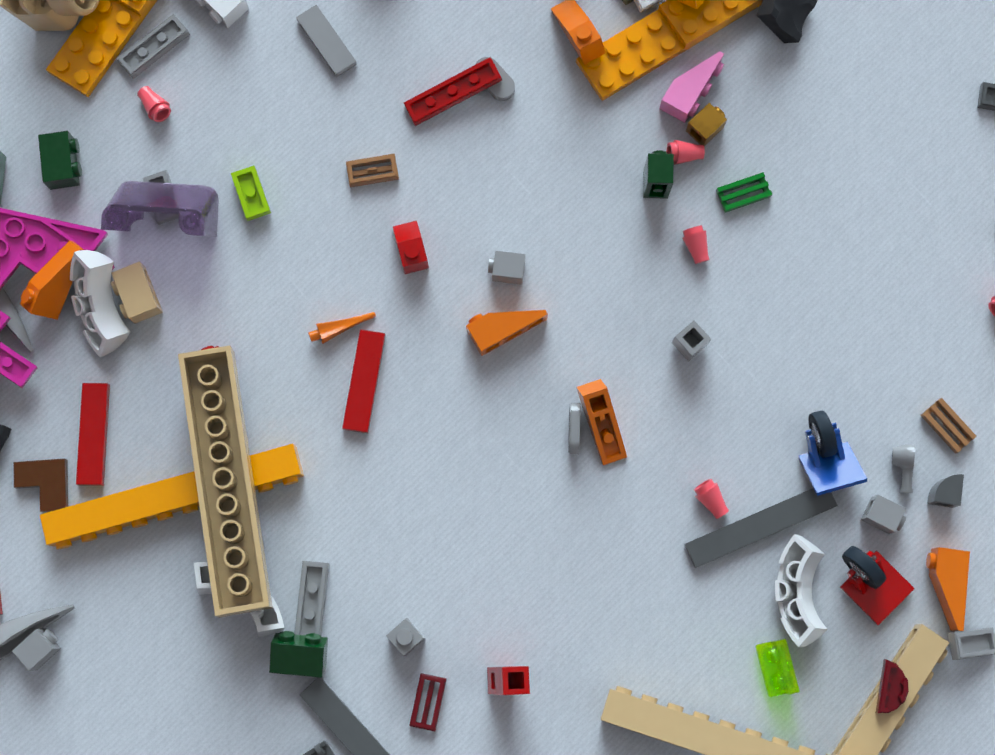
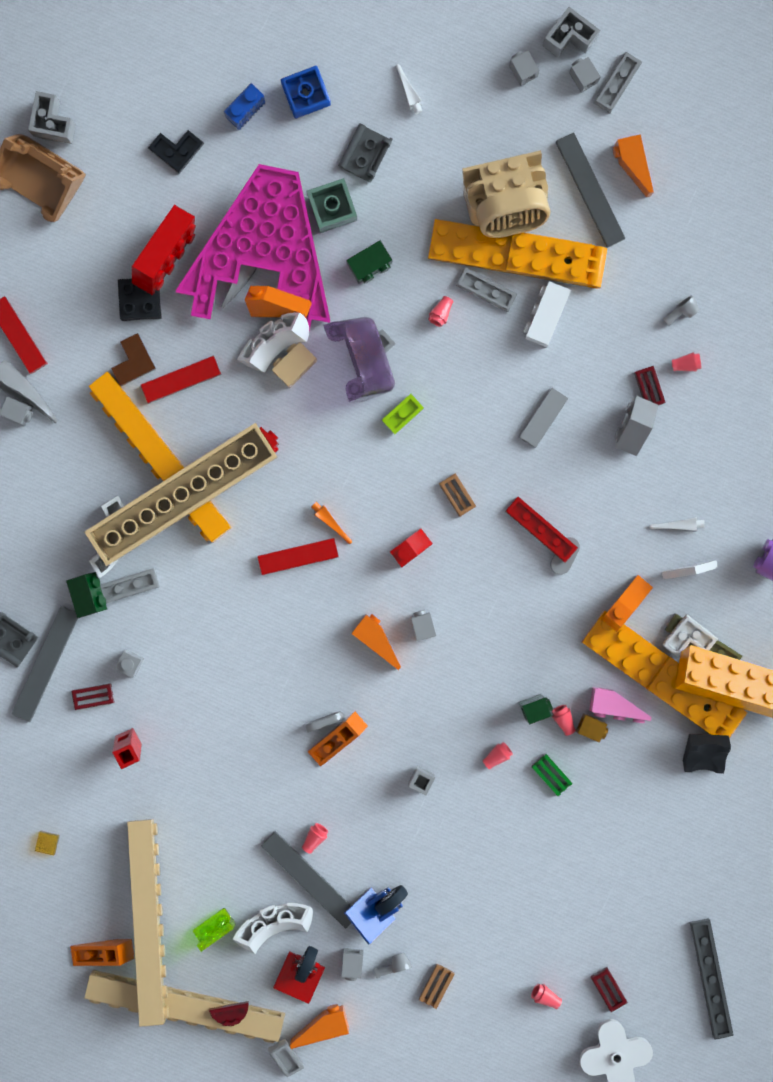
camera: 65 degrees right, 10 degrees up
dark grey brick [927,474,964,508] -> none

